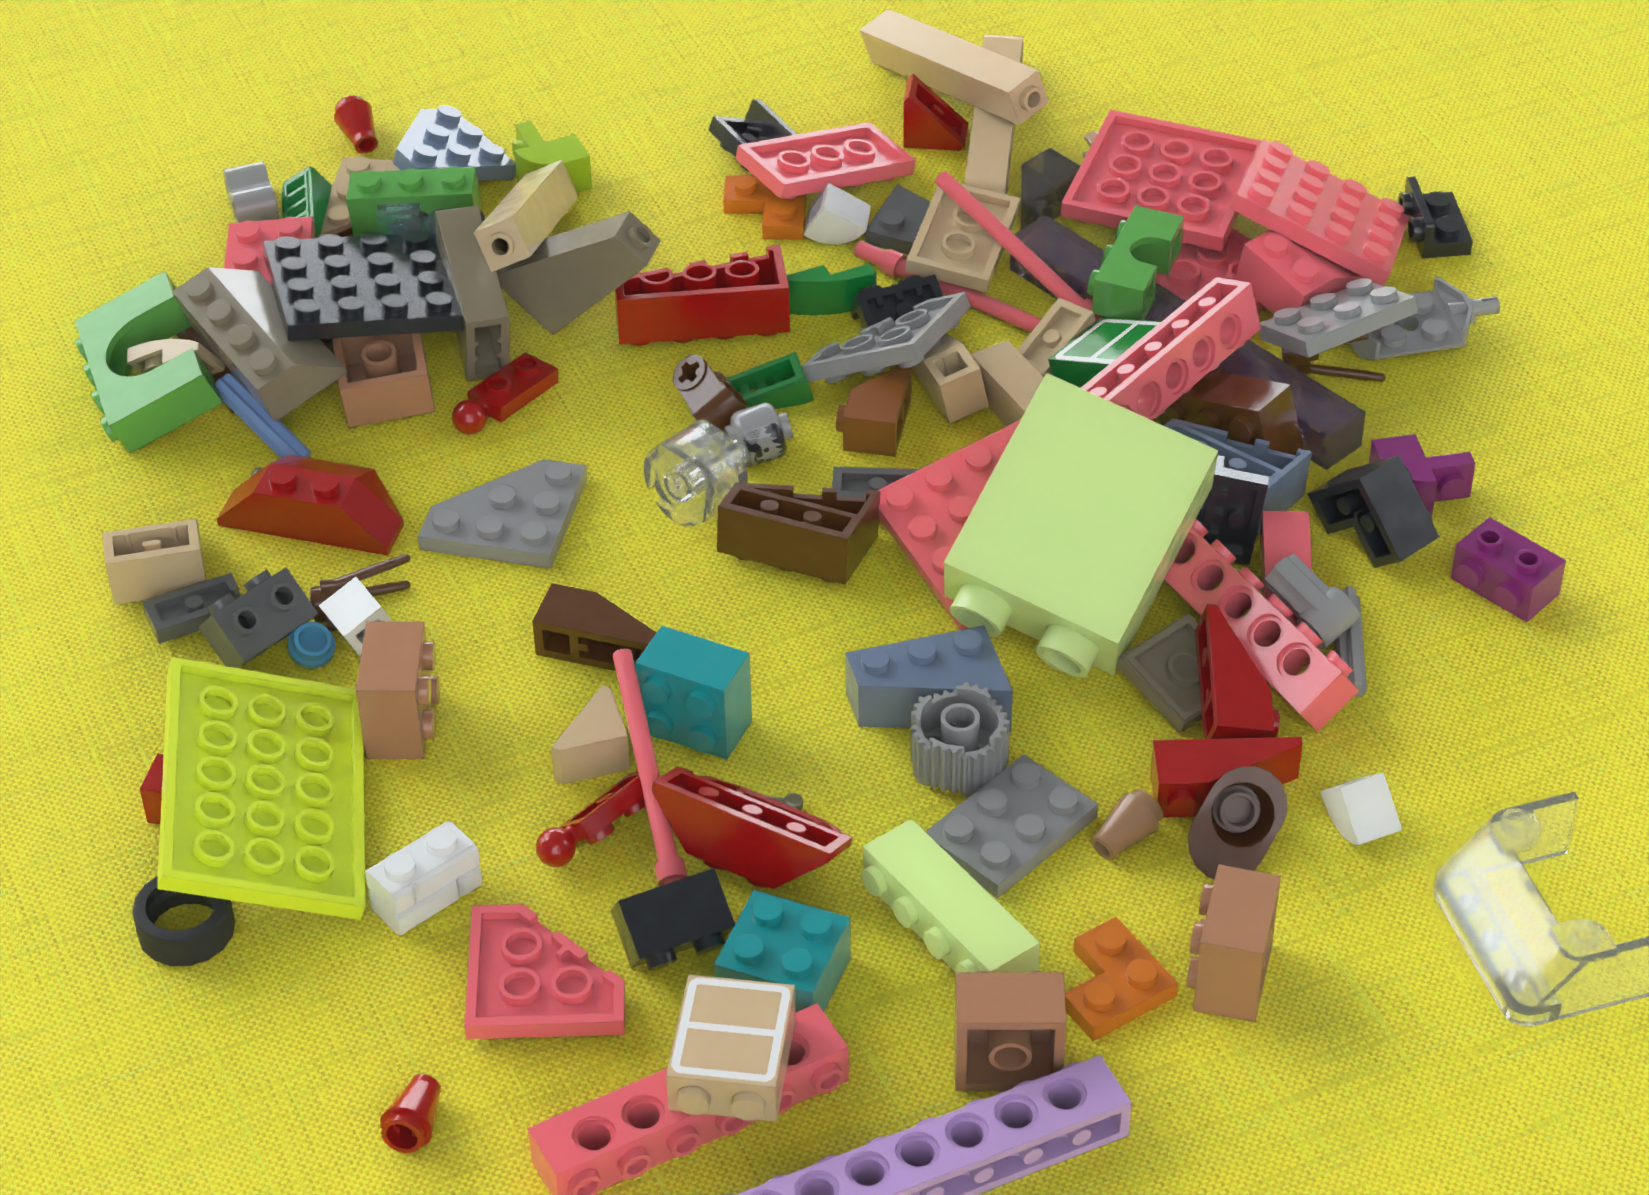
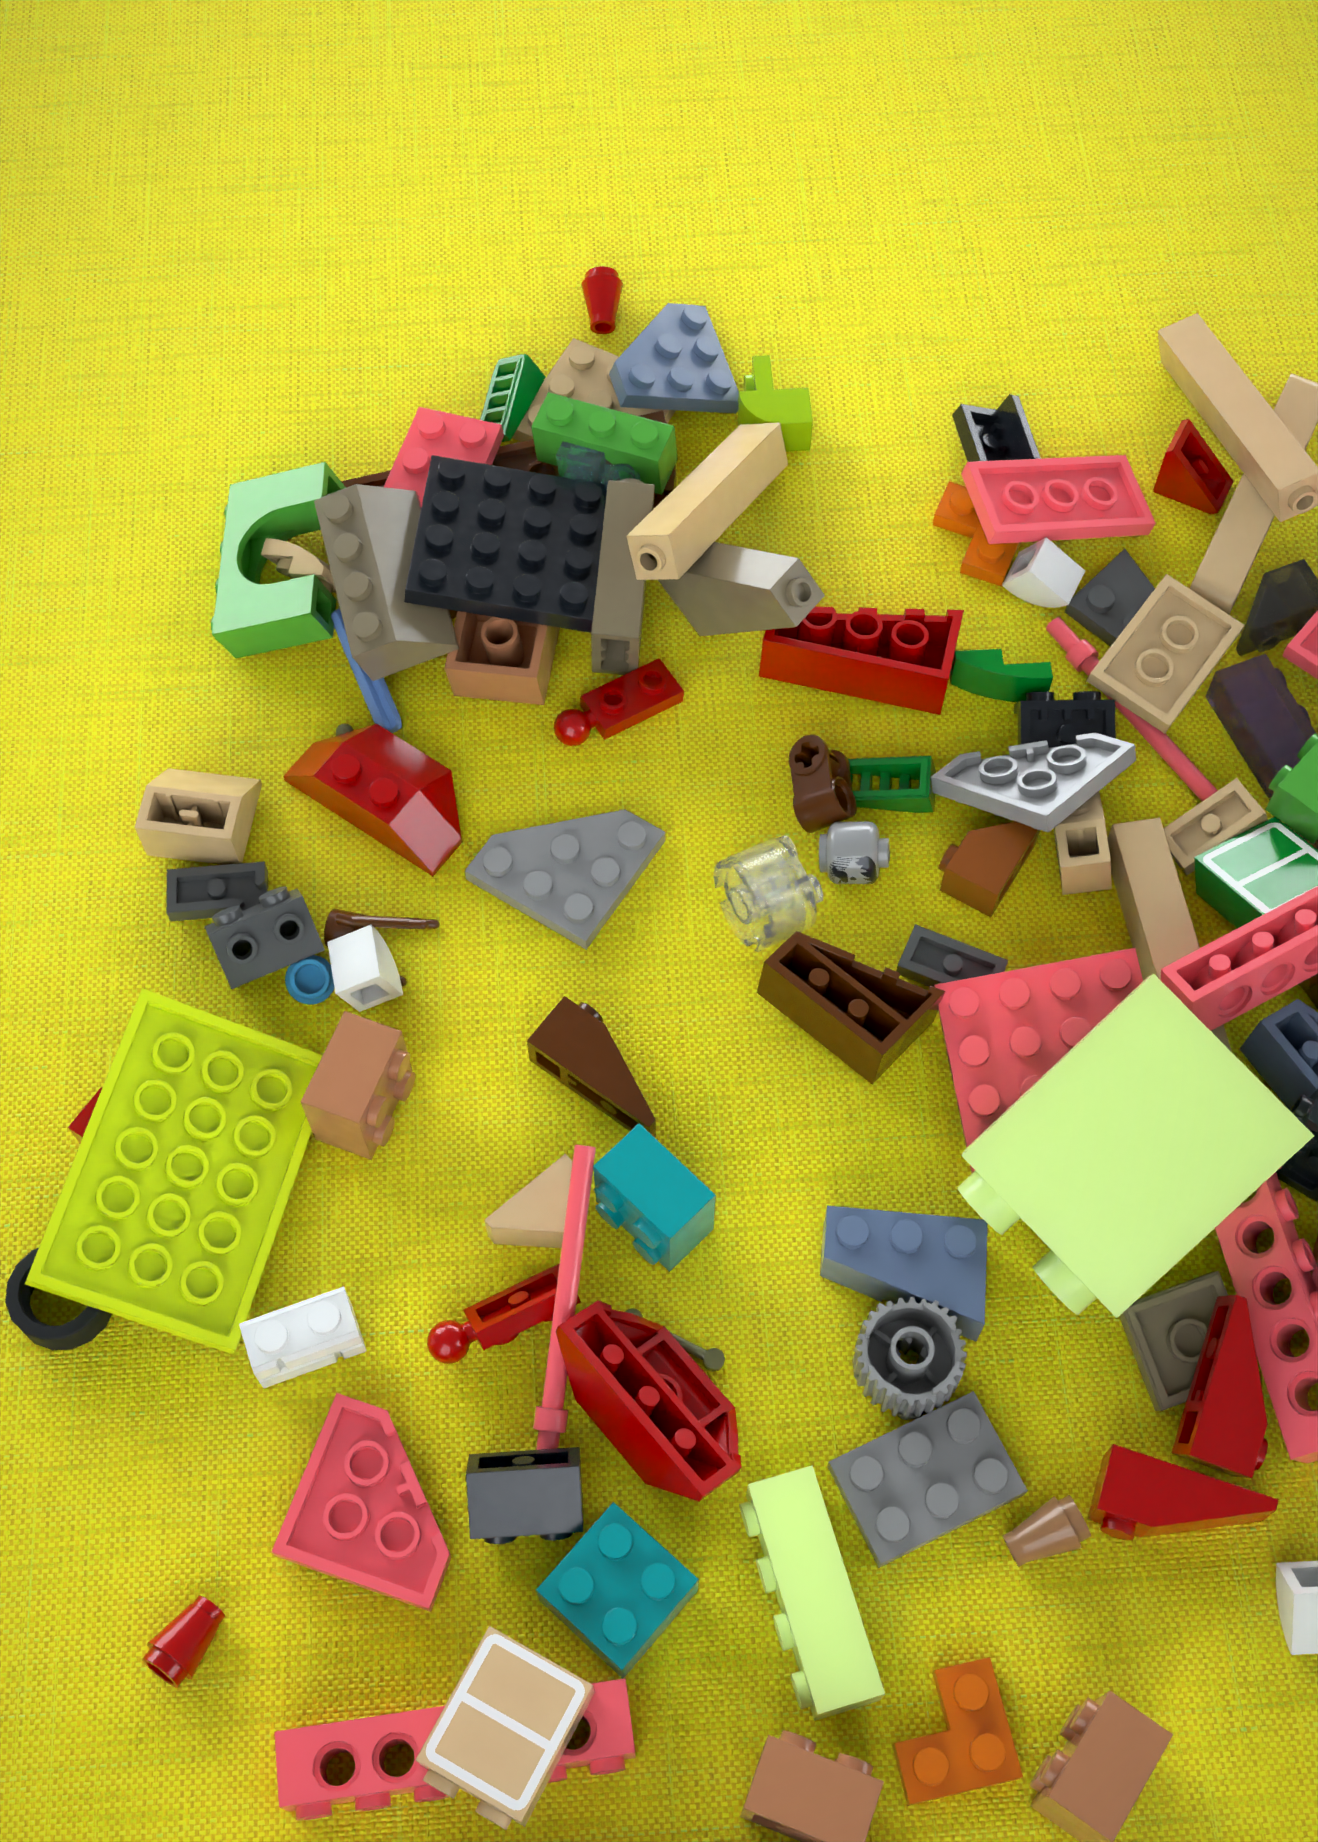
camera: 20 degrees right, 20 degrees up
light grey axle [223,161,279,223] -> none
coral bar [935,171,1102,321] -> none
reddish brown piece [1188,766,1287,880] -> none

